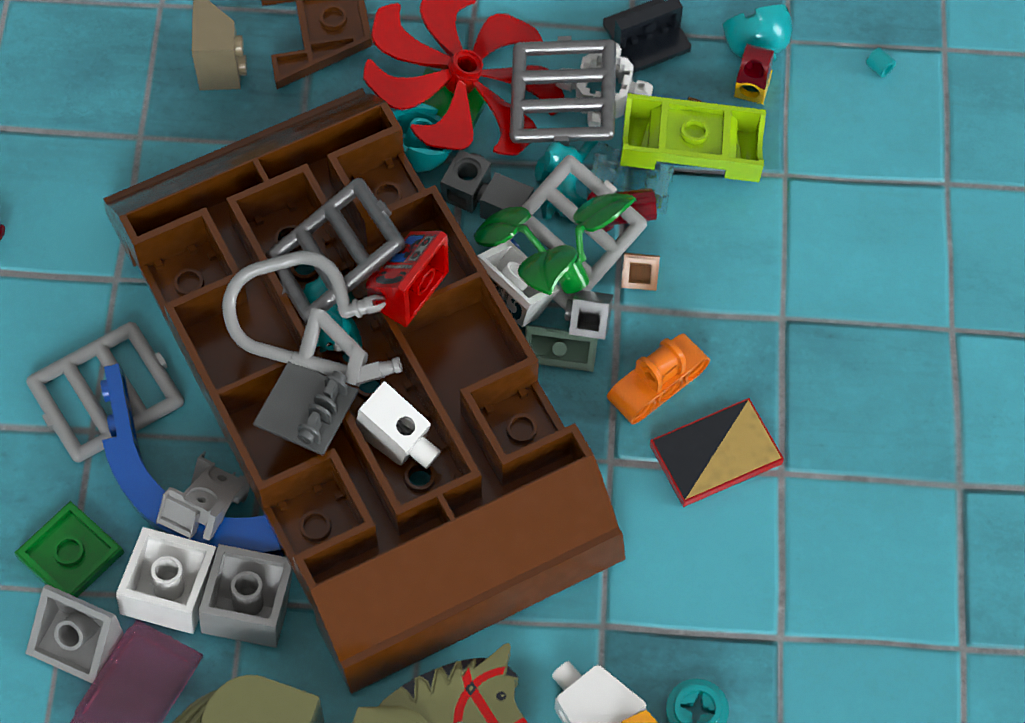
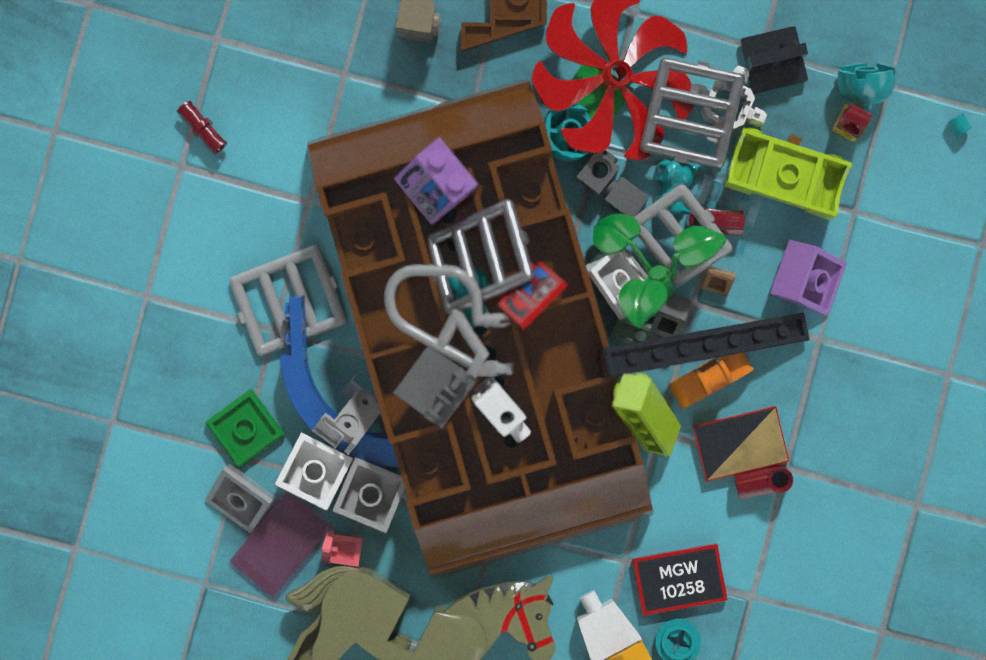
camera: 10 degrees right, 25 degrees up
none -> coral tile [322,530,363,567]
none -> medium lavender slope [394,137,478,225]
none -> black tile [599,312,810,378]
none -> lime brick [612,373,681,457]
none -> black tile [632,543,728,615]
none -> dark red piece [734,465,793,500]
none -> medium lavender slope [770,240,847,316]

